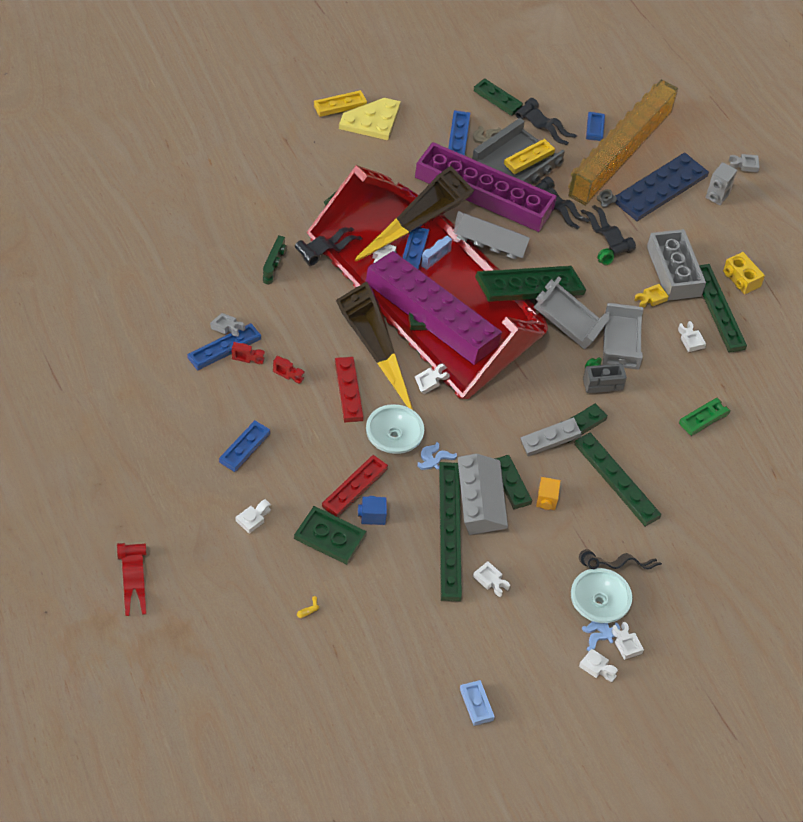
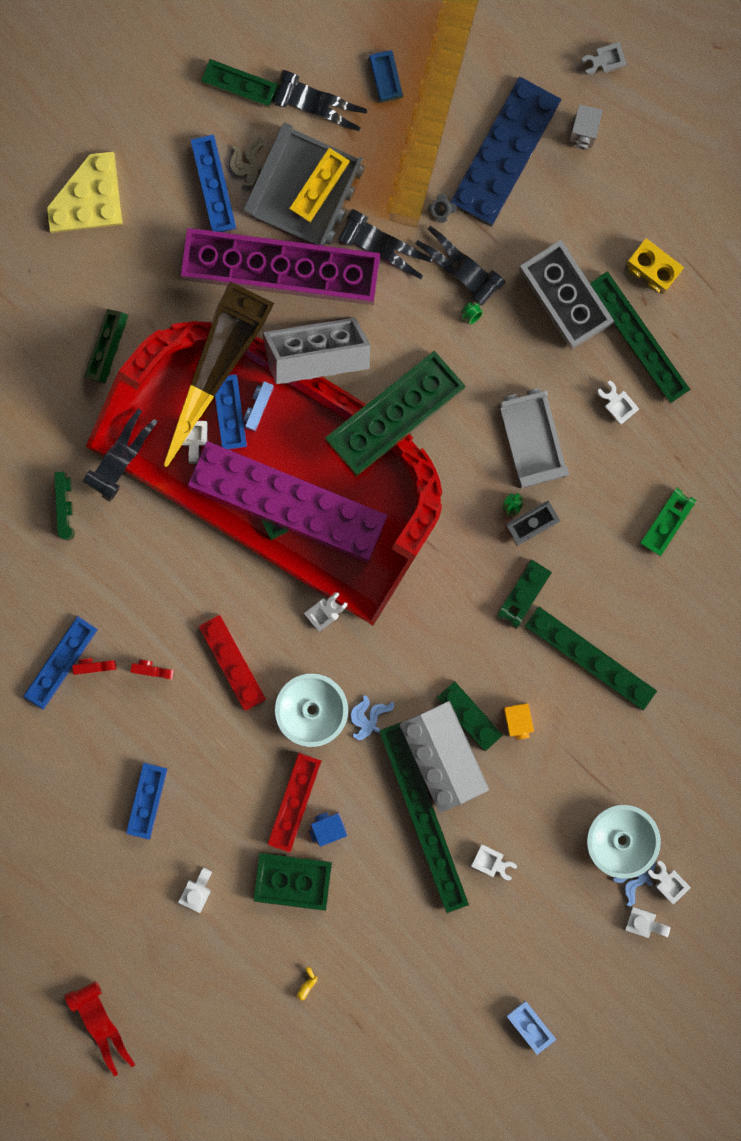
camera: 10 degrees left, 35 degrees up
light grey plate [210,313,245,336] -> none
yellow plate [314,90,367,117] -> none
dark brown plate [336,281,413,410] -> none
light grey plate [520,418,582,456] -> none
light grey panel [534,277,610,349] -> none
black flag [579,549,662,570] -> none
yellow plate [634,284,669,308] -> none

